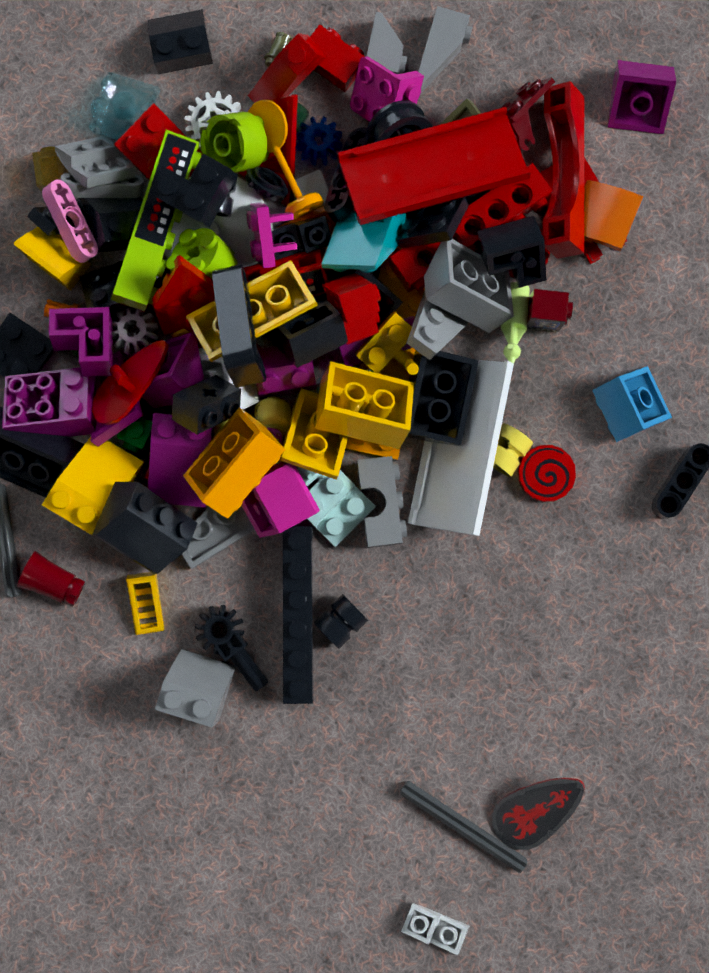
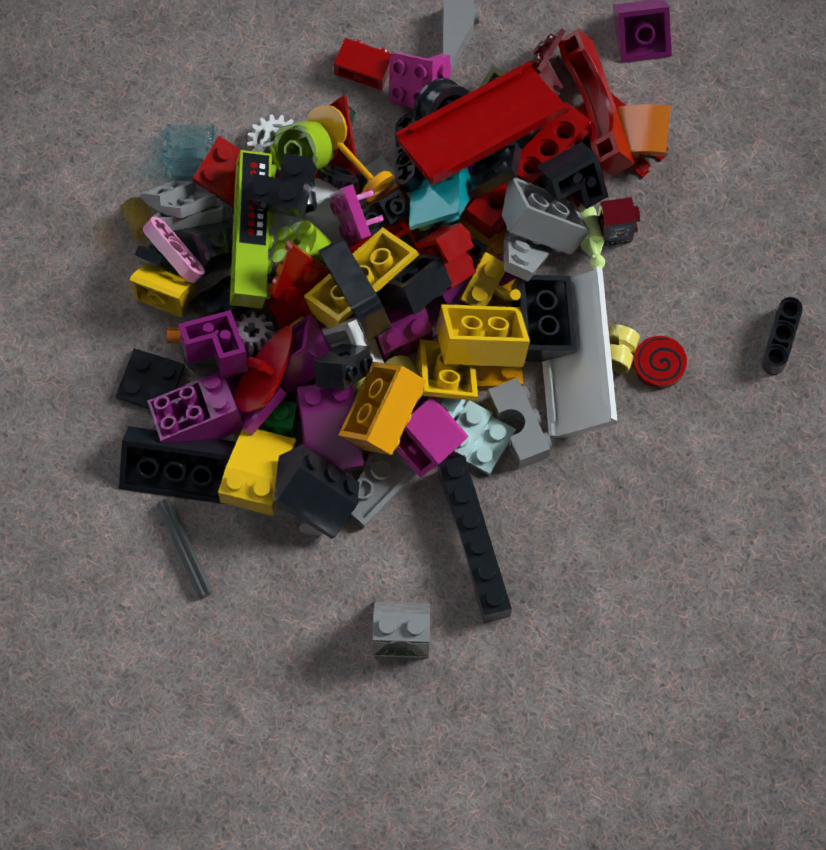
camera: 20 degrees left, 15 degrees down
dark red plant [17,551,85,607] -> none
yellow slope [126,572,165,635] -> none
black slope [148,9,213,74] -> none
black gear [195,605,268,691] -> none
red slope [248,33,327,103] -> none
olive pin [264,32,293,67] -> none
clear blue gear [296,116,343,166] -> none
black wheel [314,594,368,649] -> none
light grey slope [367,12,408,74] -> none
dark grey axle [400,781,528,873] -> none
white slope [401,903,470,955] -> none
shield [492,778,585,850] -> none
dark azure slope [592,366,672,442] -> none

